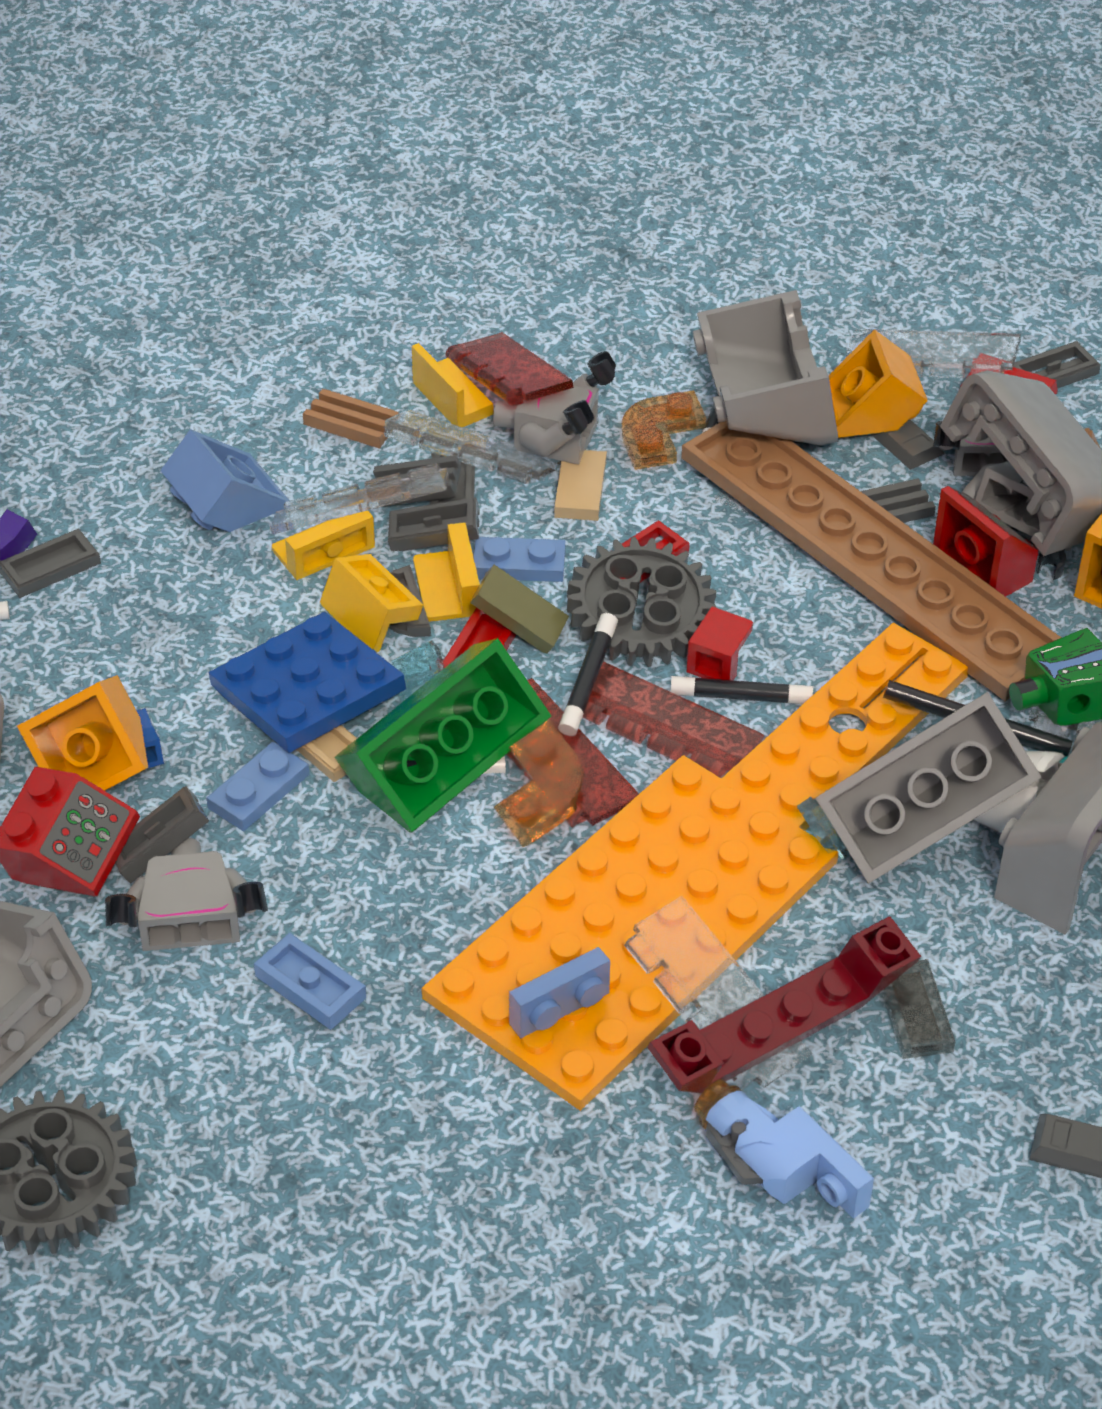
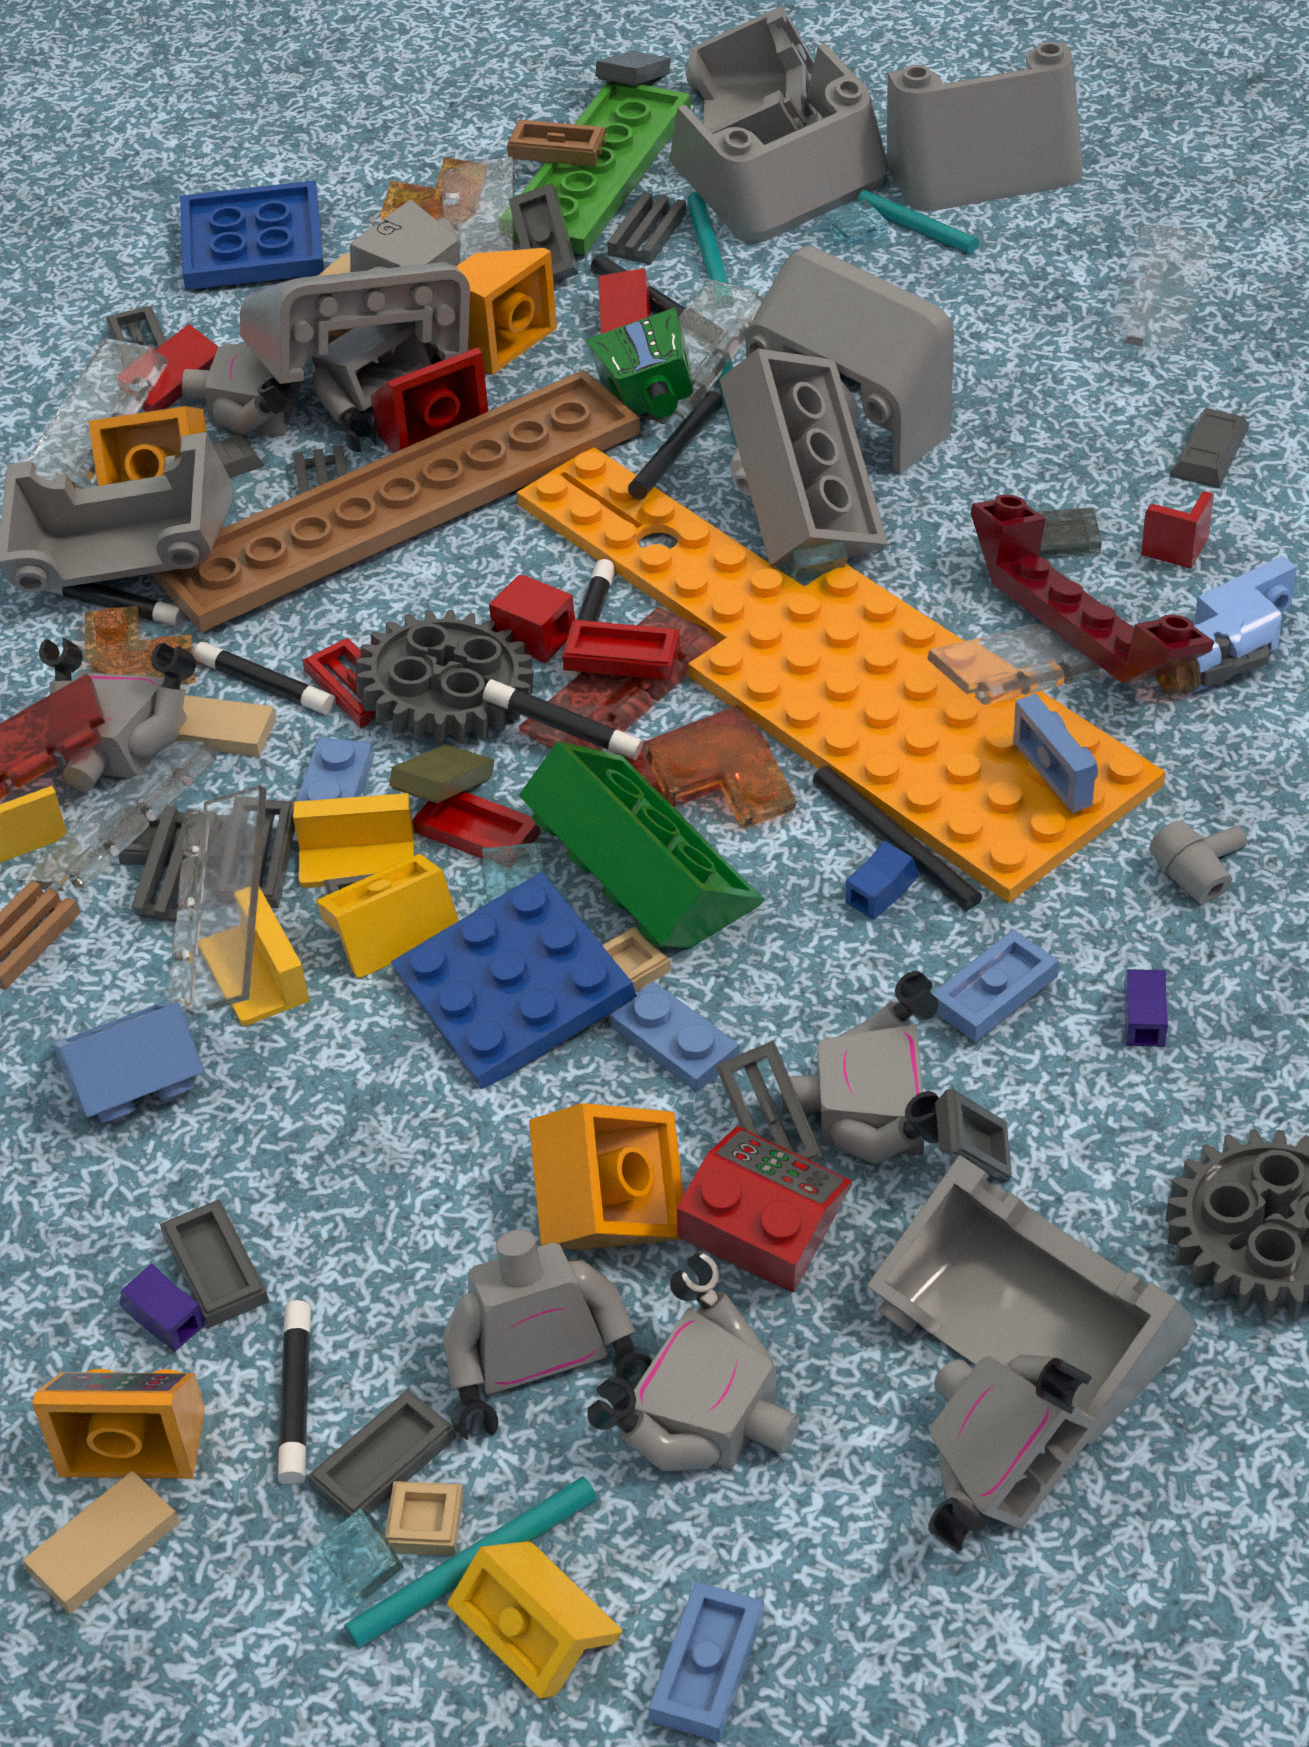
camera: 80 degrees left, 0 degrees up
none -> black bar [194,642,336,715]
none -> red tile [562,620,680,680]
none -> black bar [813,766,982,912]
none -> blue piece [846,840,919,920]
none -> dark grey tile [935,1089,1012,1181]
none -> dark purple piece [1124,969,1168,1047]
none -> red panel [1141,491,1214,569]
none -> light grey piece [1149,820,1247,905]

